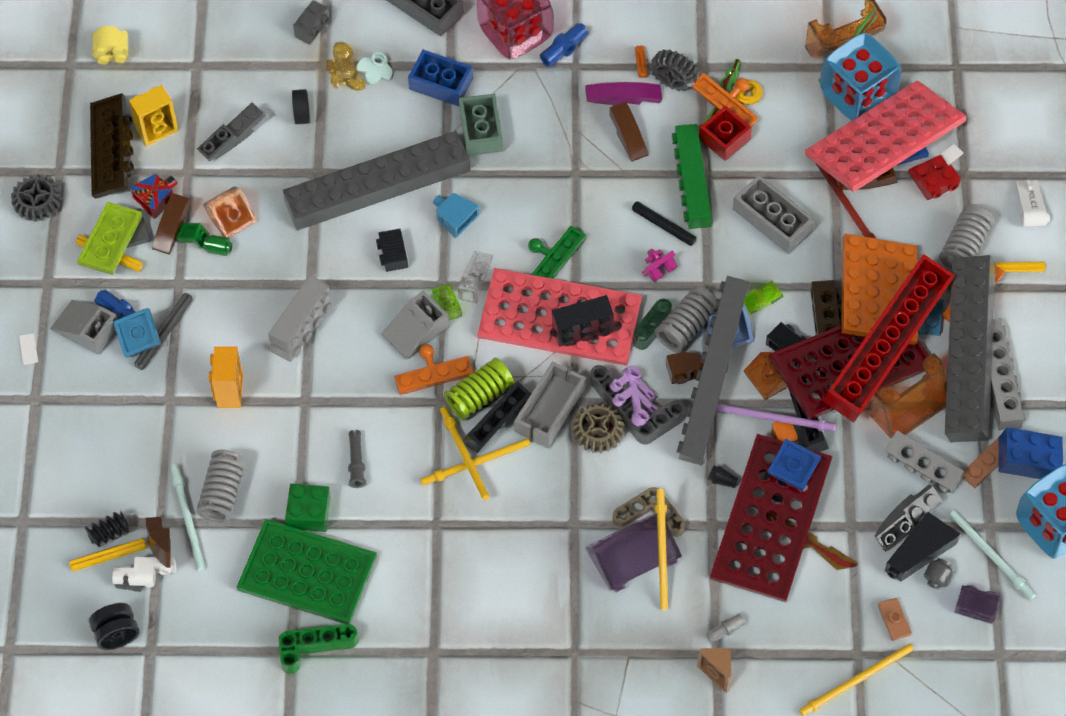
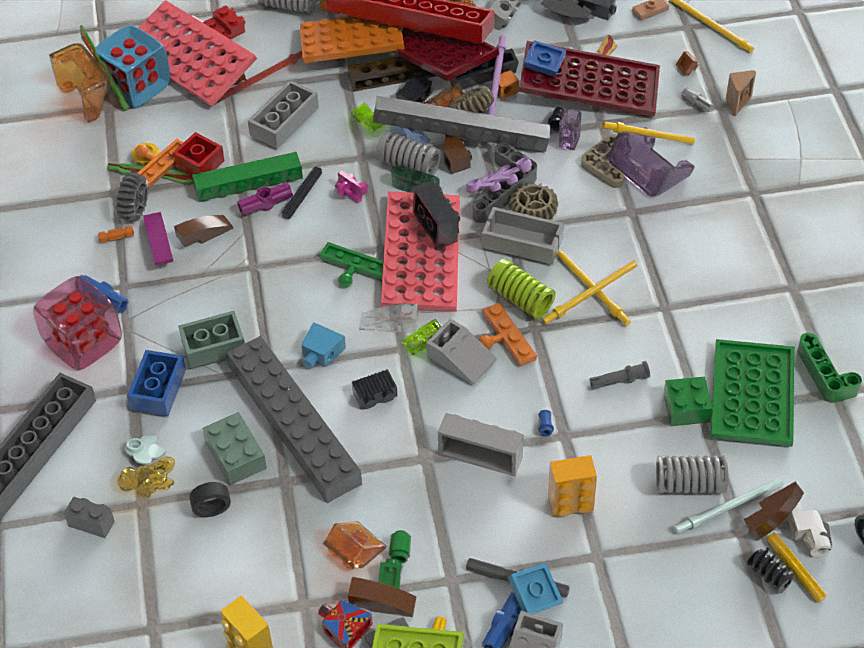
camera: 100 degrees left, 10 degrees down
dark grey slope [197,102,265,161] -> none
black brick [463,381,532,453] -> none
none -> sand green brick [202,412,267,485]
none -> magenta piece [237,182,293,216]
none -> dark tan gear [448,86,494,113]
none -> blue pin [538,410,554,436]
none -> clear purple brick [558,108,582,150]
none -> dark orange tile [675,51,699,75]

